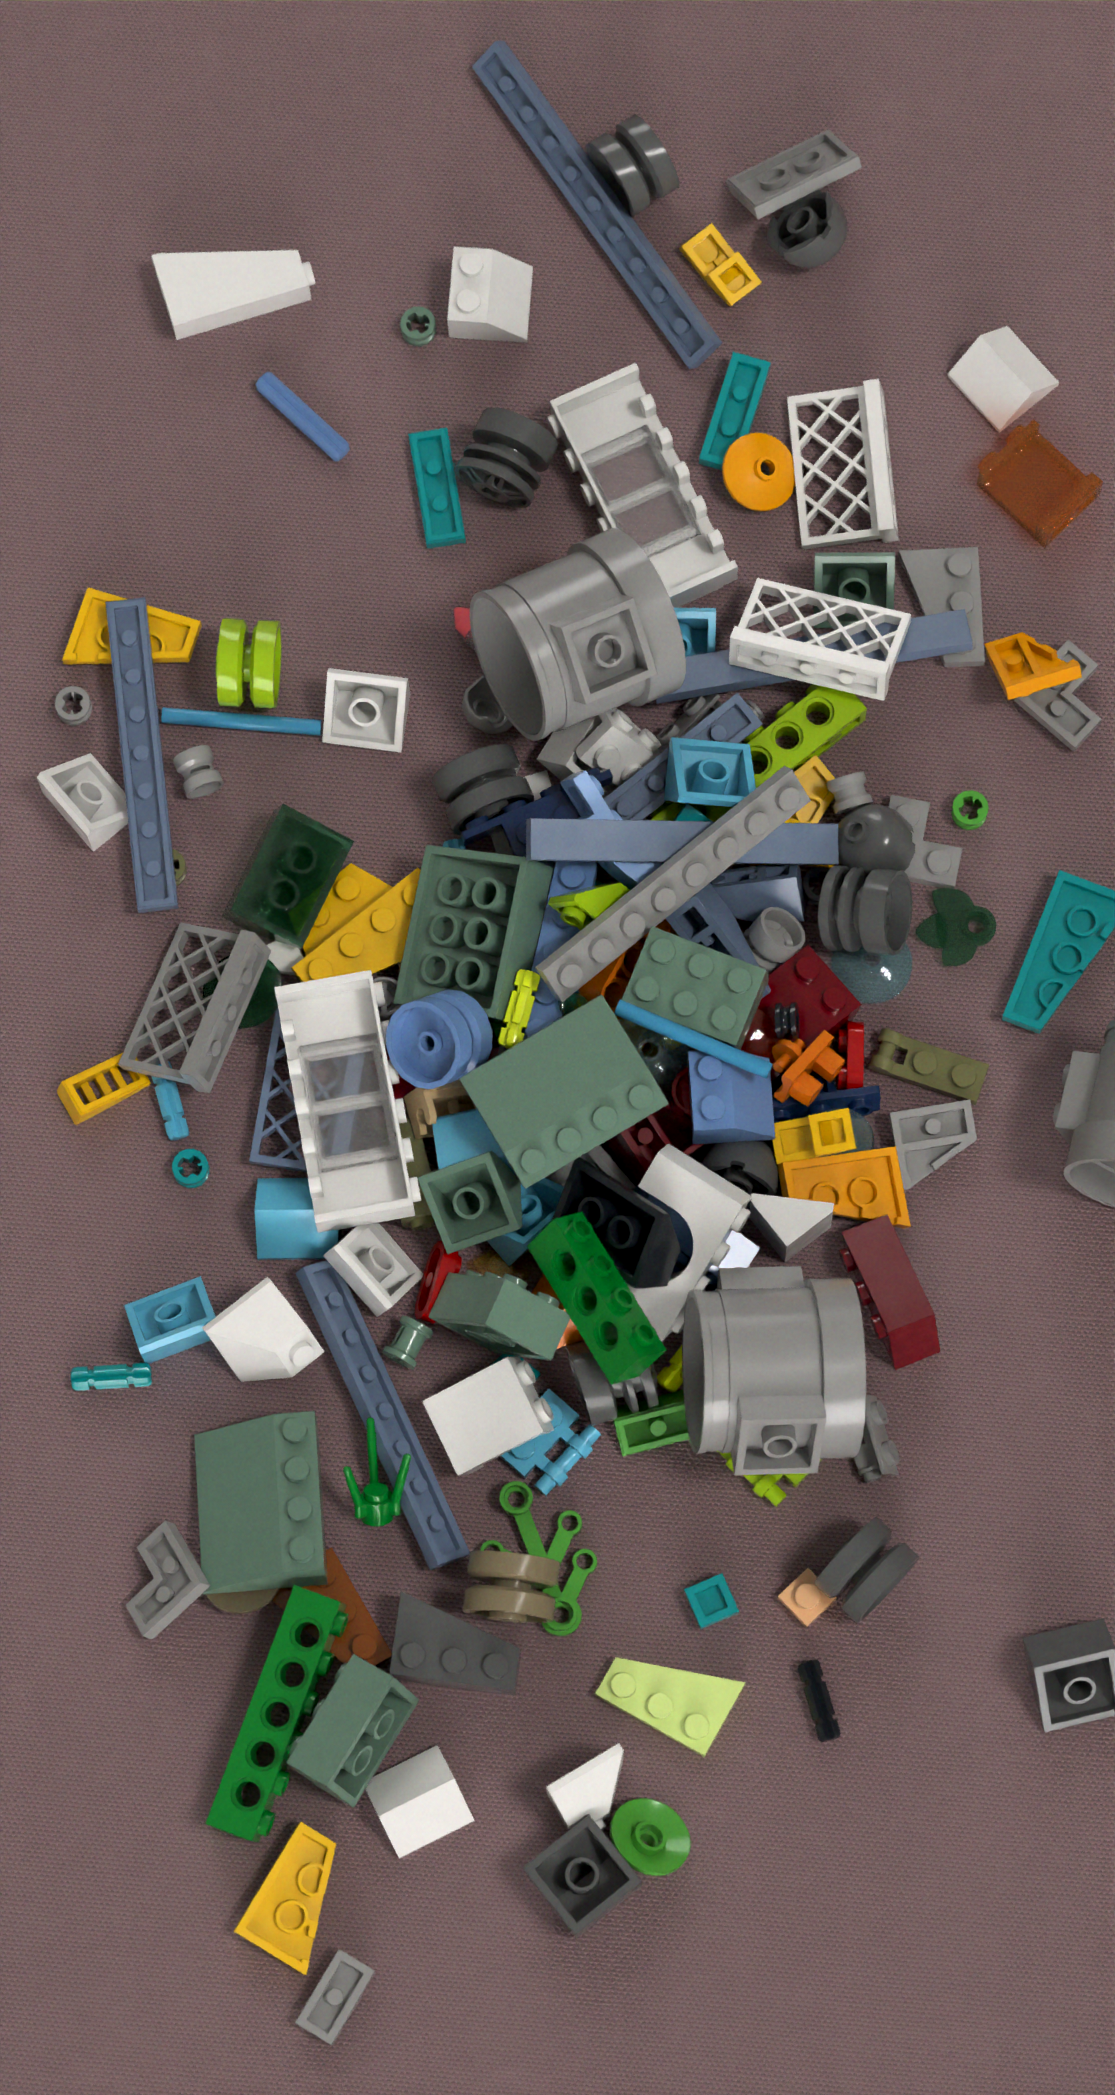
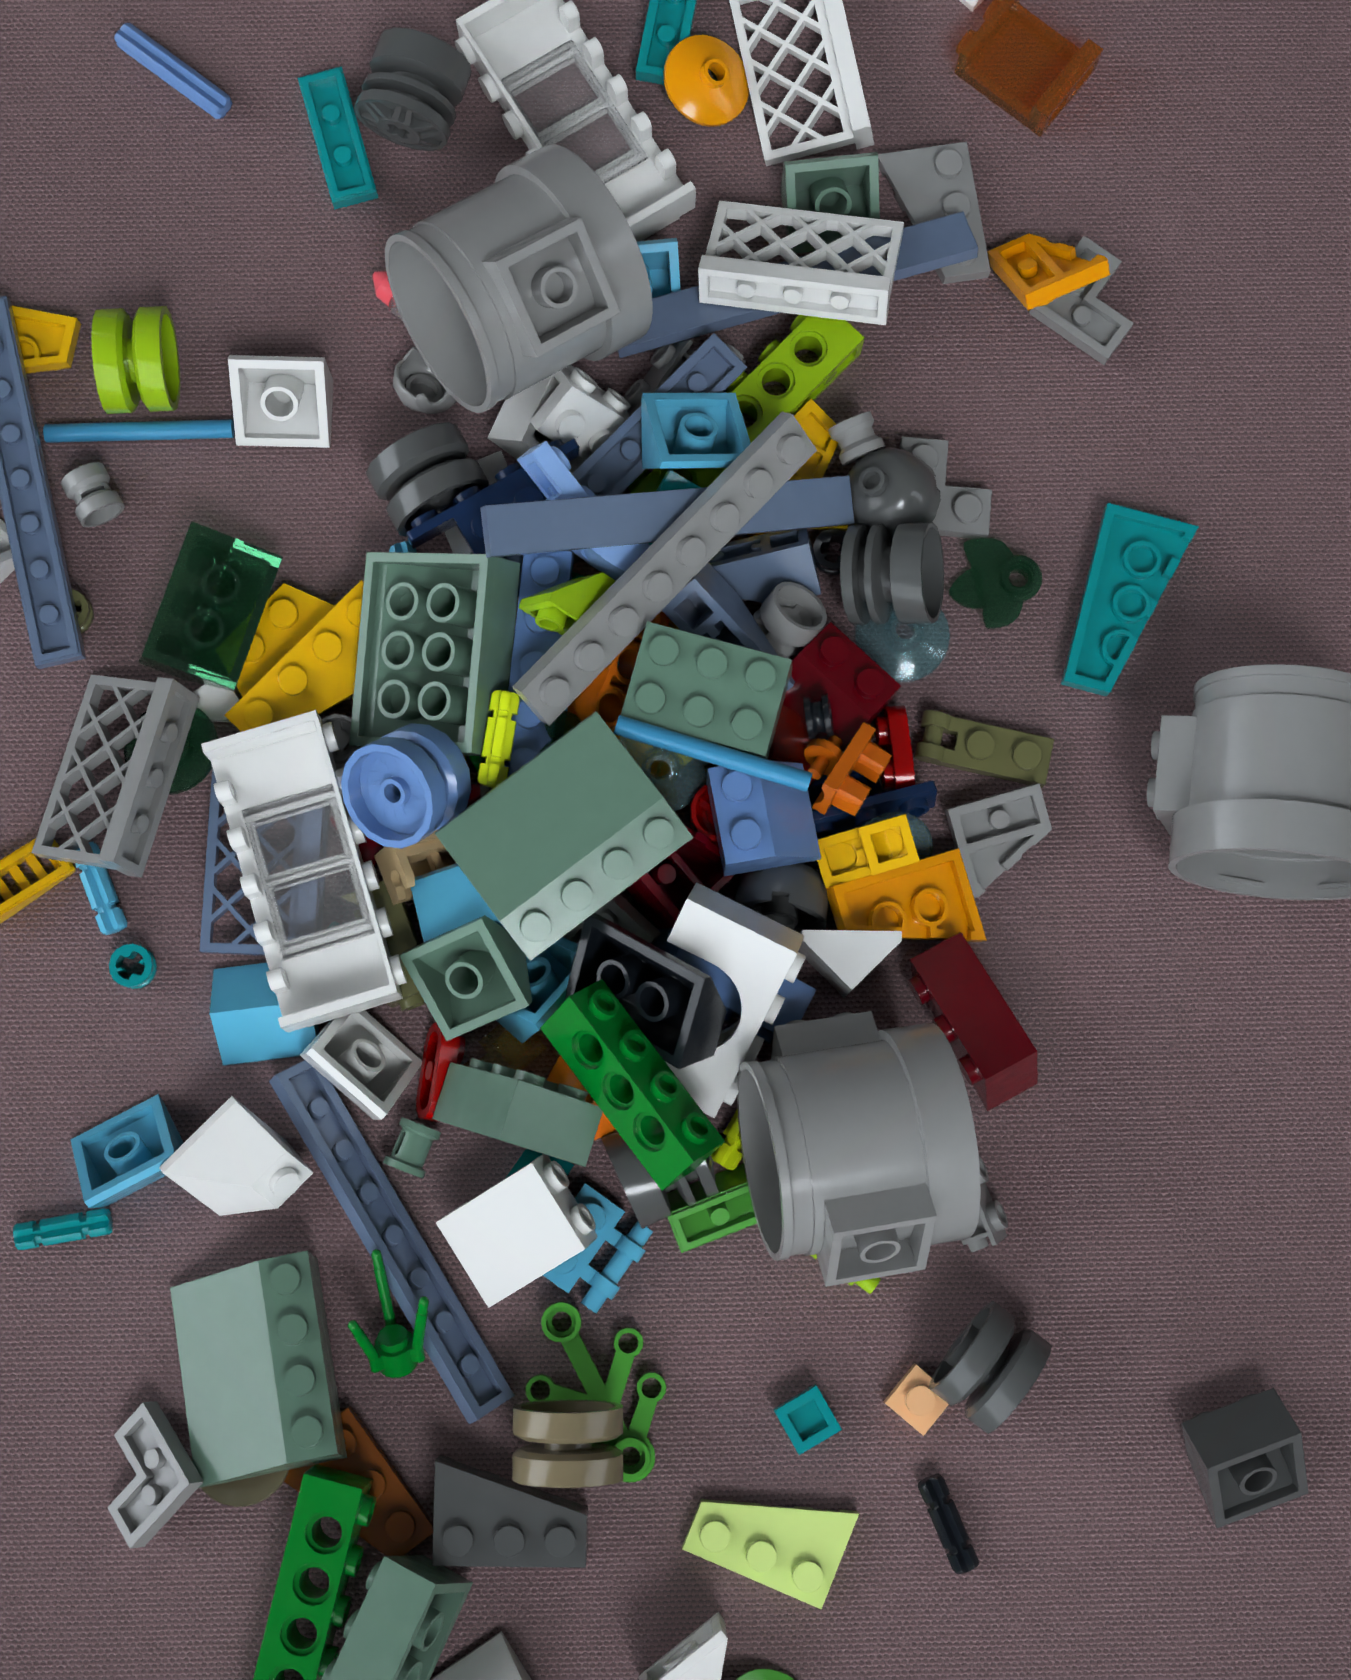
camera: 15 degrees left, 5 degrees up
bright green bush [951,790,989,830] -> none

